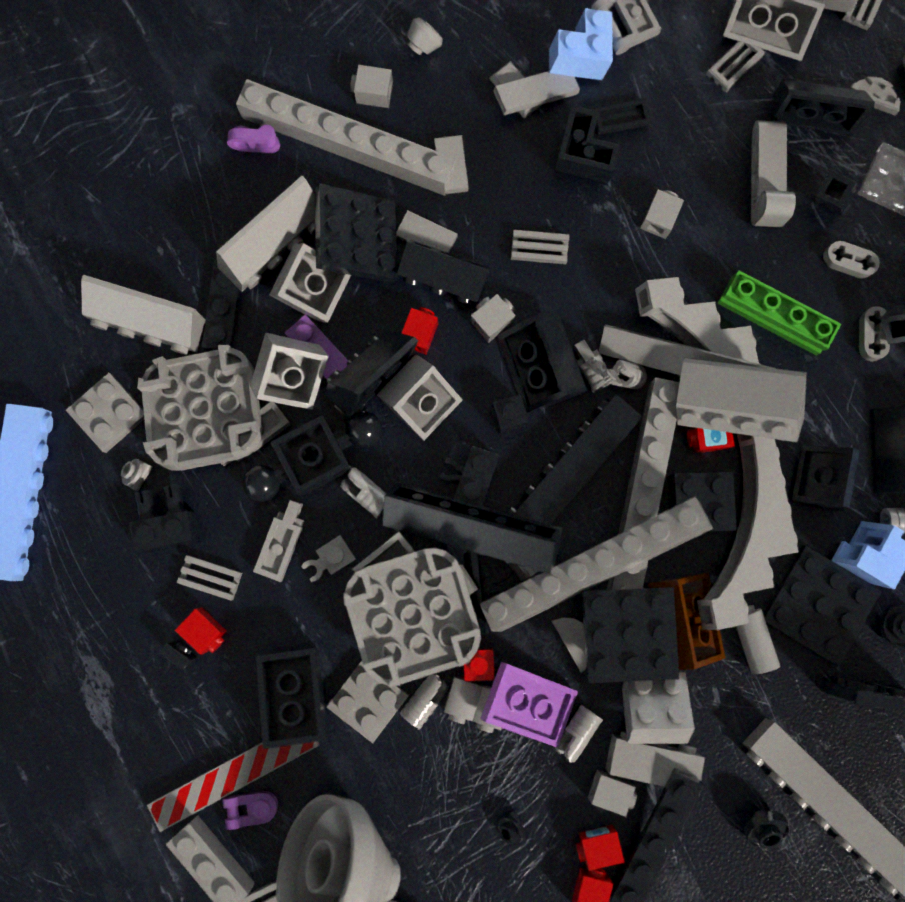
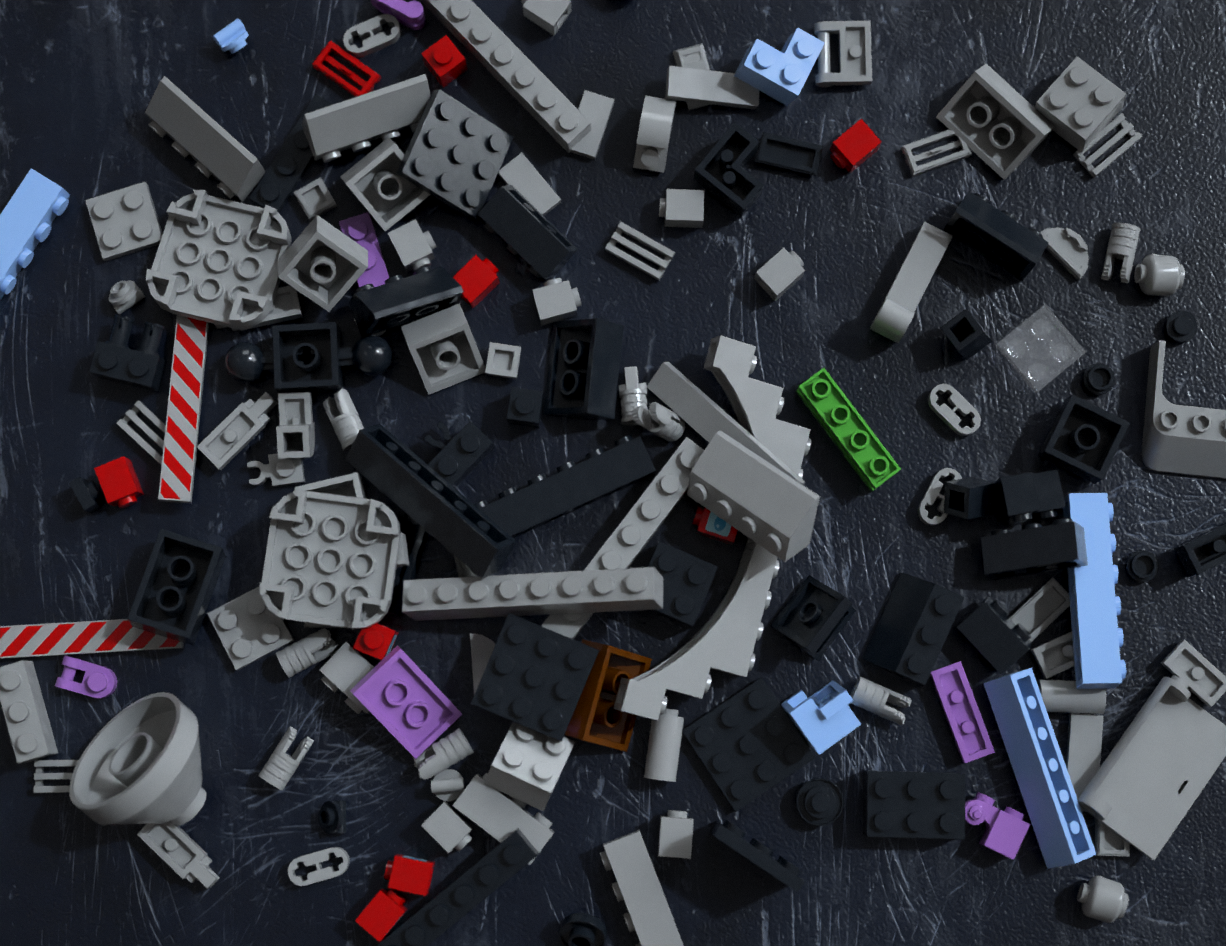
camera: 25 degrees right, 0 degrees up
none -> tile [158,315,209,504]
none -> light blue plate [212,18,249,53]
none -> light grey hinge [258,726,314,791]
none -> light grey brick [276,391,315,459]
none -> light grey beam [288,847,350,886]
none -> light grey tile [294,177,337,221]
none -> red tile [312,40,381,97]
none -> light grey beam [343,14,401,58]
none -> light grey brick [388,219,436,273]
none -> red brick [421,35,468,88]
none -> light grey plate [431,769,465,801]
none -> light grey plate [485,342,522,380]
none -> light grey brick [633,96,676,173]
none -> light grey brick [658,810,694,859]
none -> light grey brick [659,189,704,228]
none -> red brick [830,119,882,173]

